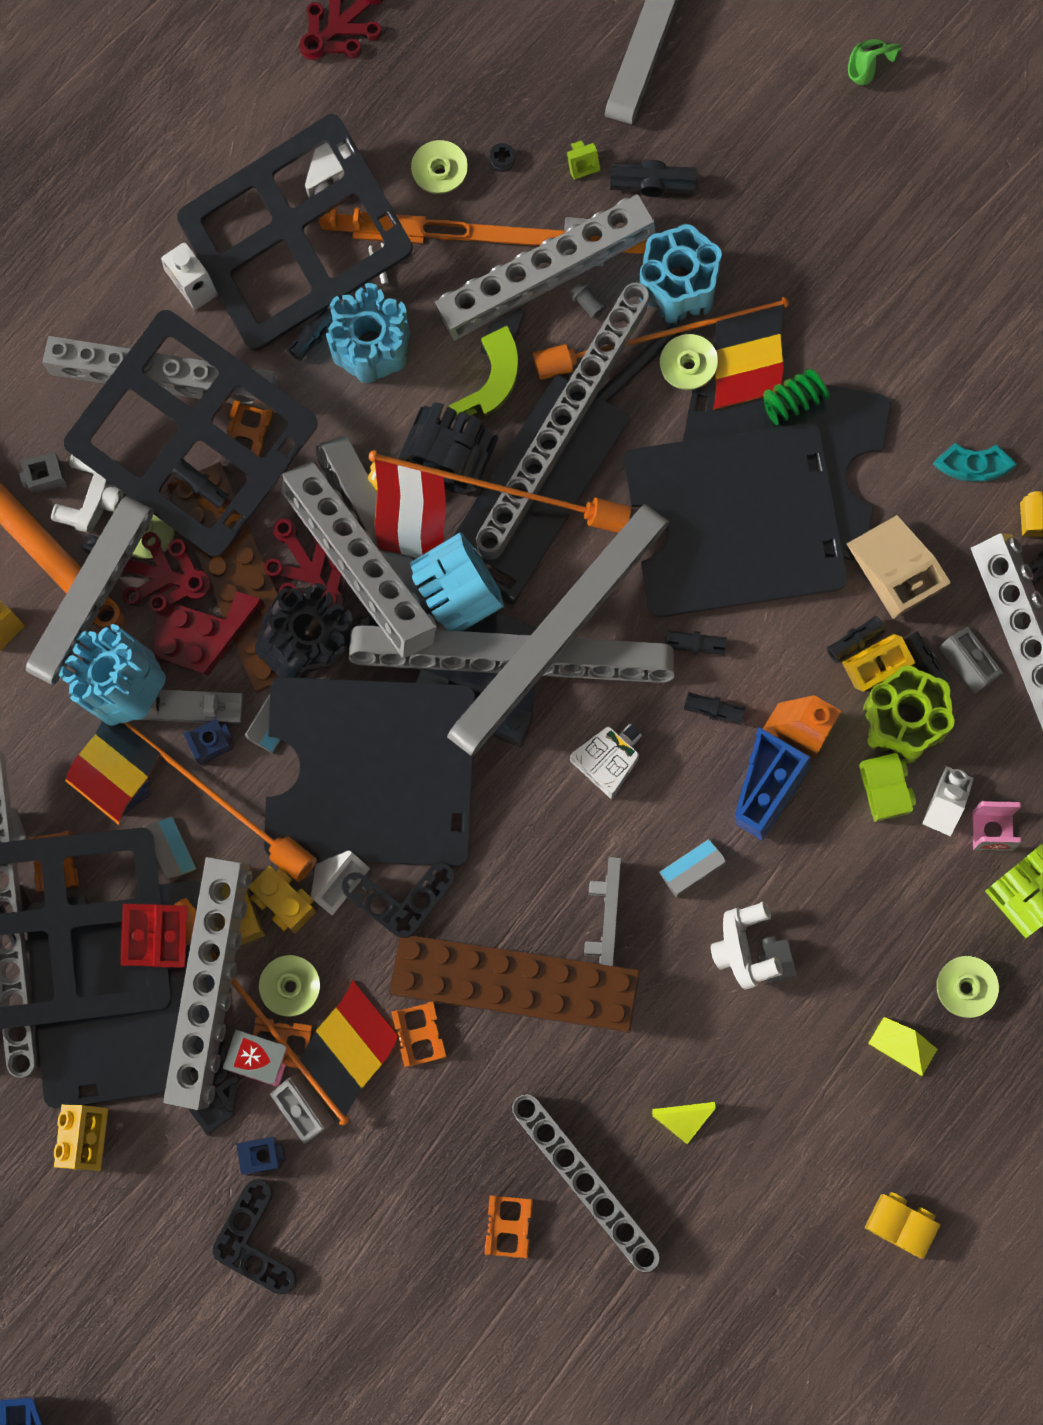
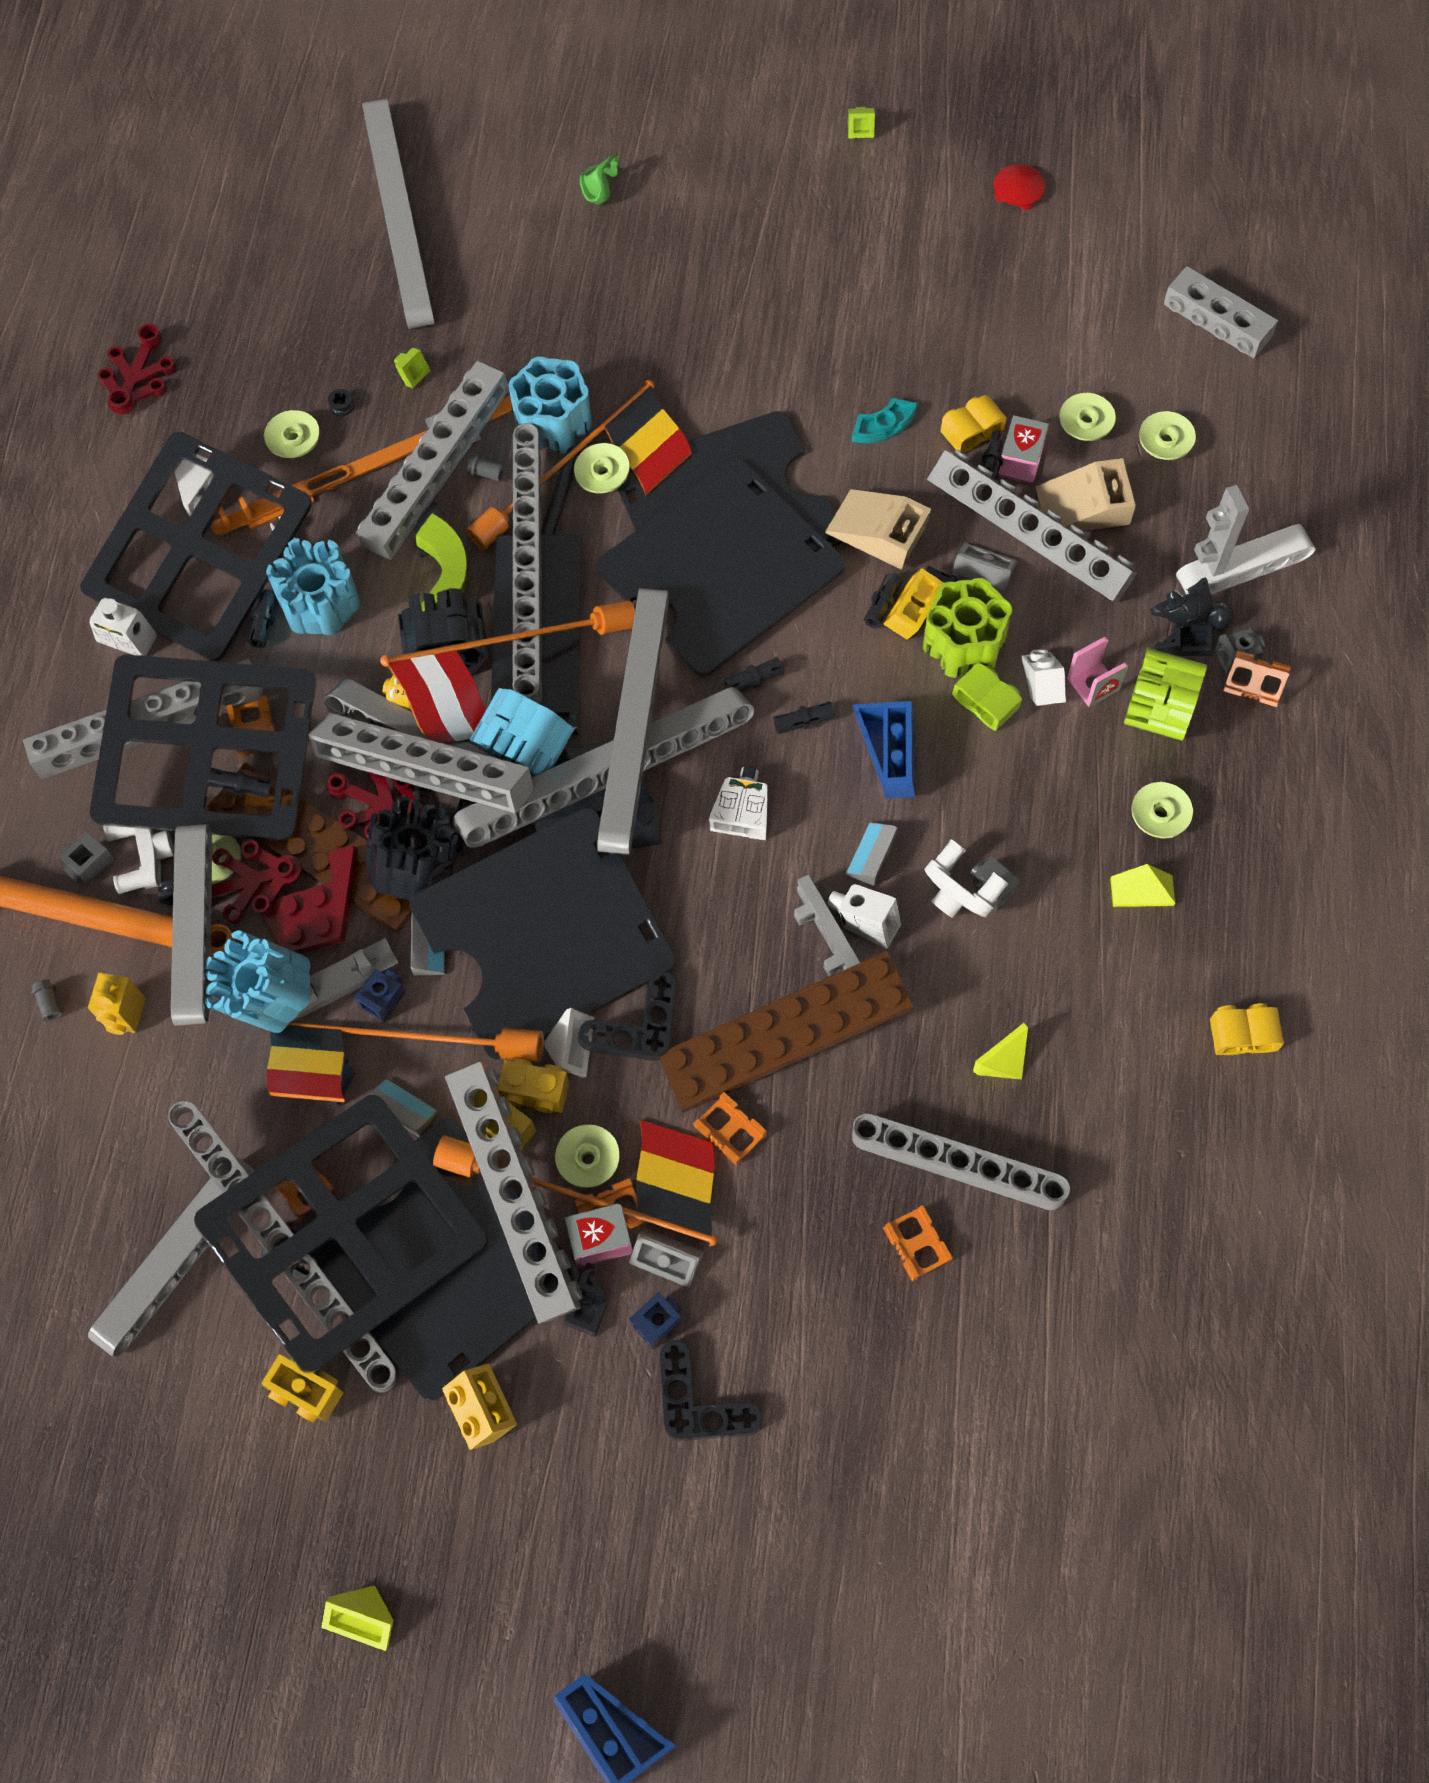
camera: 35 degrees left, 10 degrees down
red slope [120,903,187,967] -> none
black piece [610,160,697,197] -> none
green piece [763,368,830,425] -> none
orange slope [763,695,841,759] -> none
none -> white torso [827,884,901,949]

